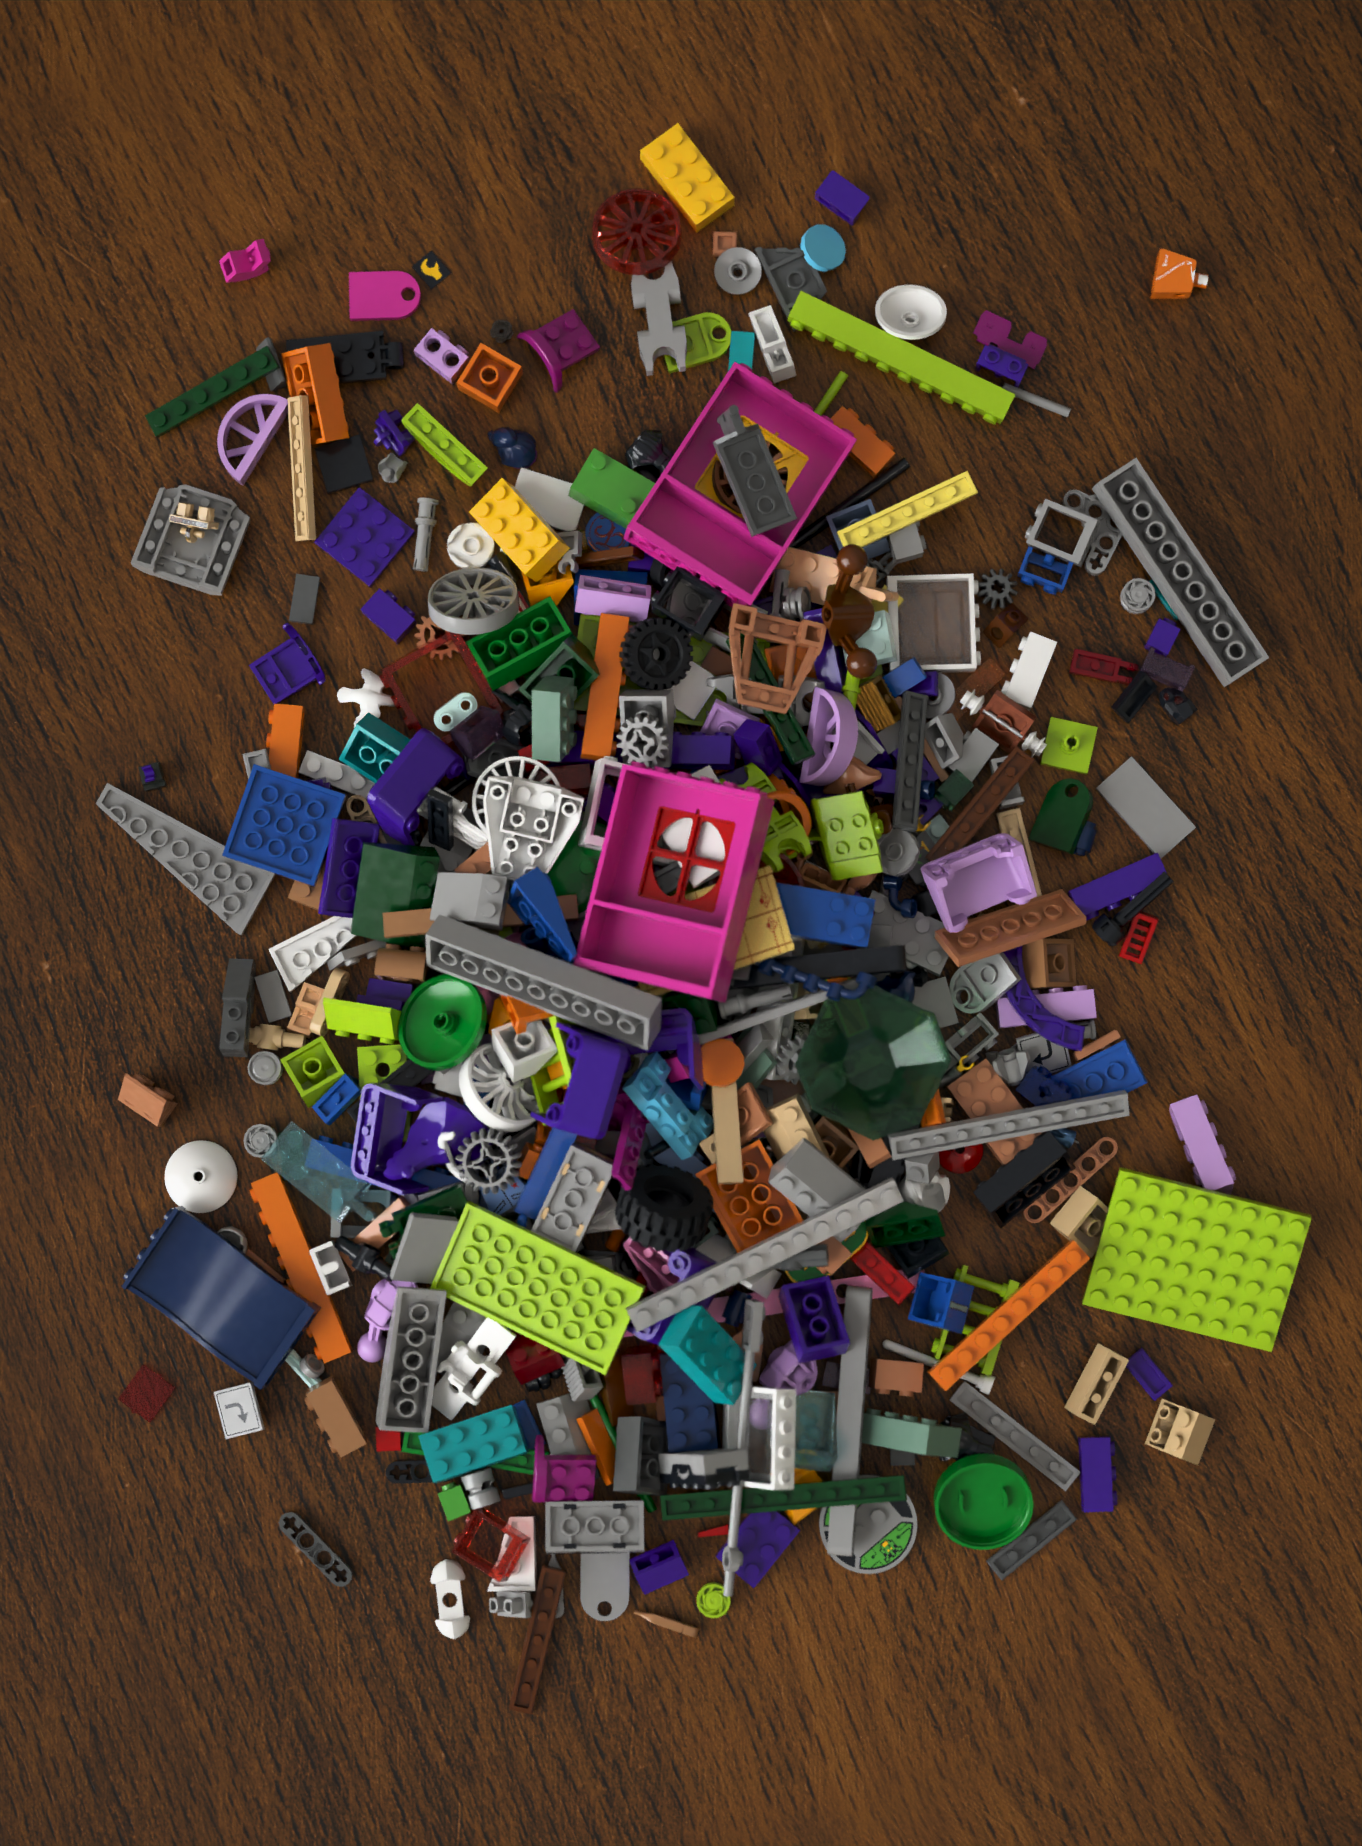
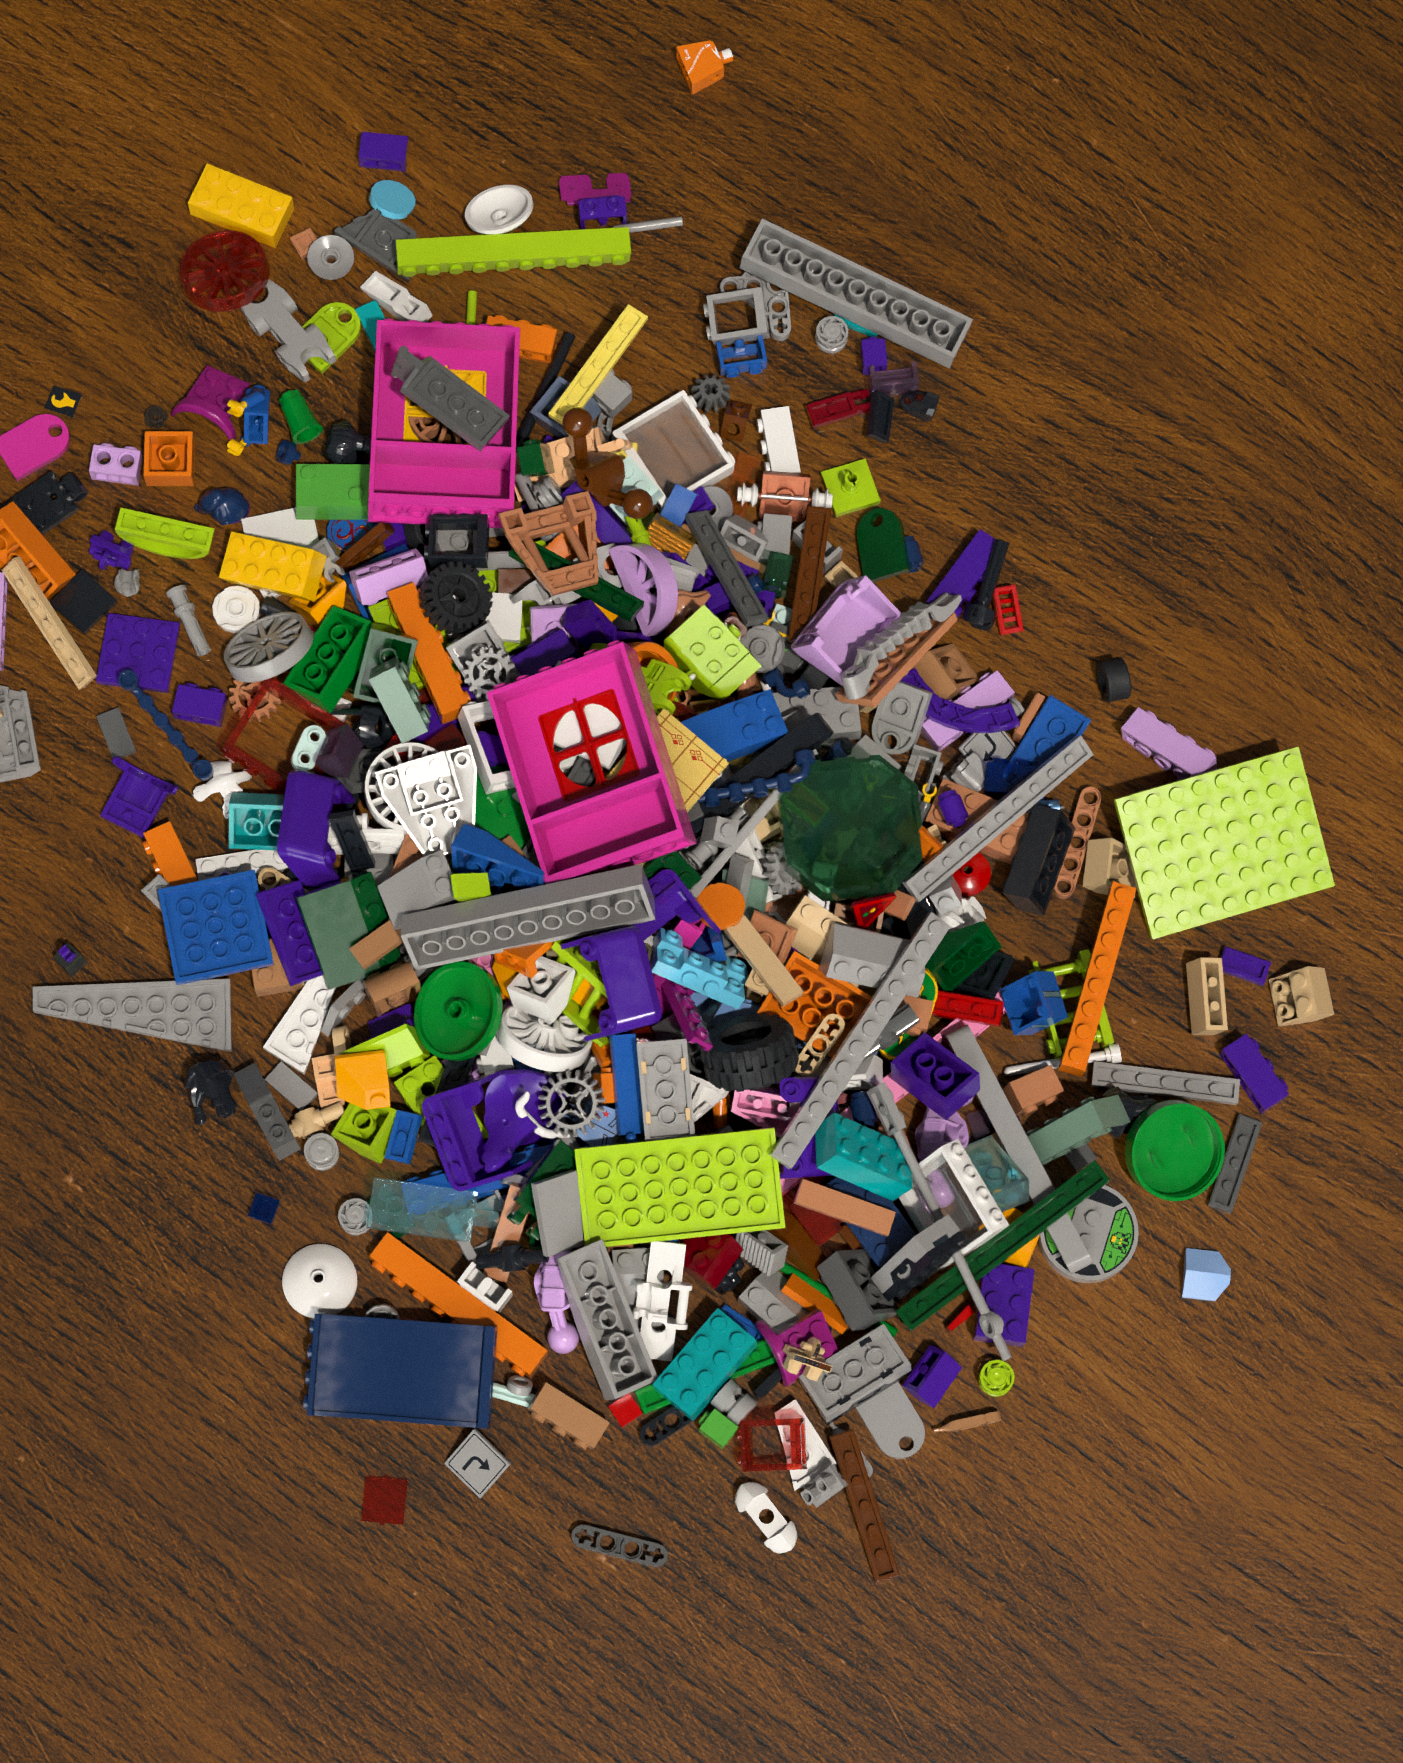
camera: 40 degrees left, 10 degrees down
nougat slope [118,1073,178,1127] -> none
light grey tile [1096,756,1196,859] -> none
none -> dark blue bar [118,670,214,781]
none -> black piece [183,1059,237,1125]
none -> blue torso [227,385,270,456]
none -> clear blue plate [248,1193,280,1225]
none -> dark blue tile [276,440,301,465]
none -> green plant [279,389,323,444]
none -> light orange slope [335,1050,390,1110]
none -> lime slope [450,873,491,902]
none -> dark green brick [517,439,555,478]
none -> light grey brick [700,816,739,848]
none -> tan hips [783,1337,833,1382]
none -> nougat tile [794,1179,896,1237]
none -> tan beam [795,1014,845,1077]
none -> light grey piece [840,592,962,700]
none -> piece [851,893,897,930]
none -> dark purple brick [938,790,969,828]
none -> black tyre [1096,657,1131,703]
none -> light blue slope [1182,1248,1231,1301]

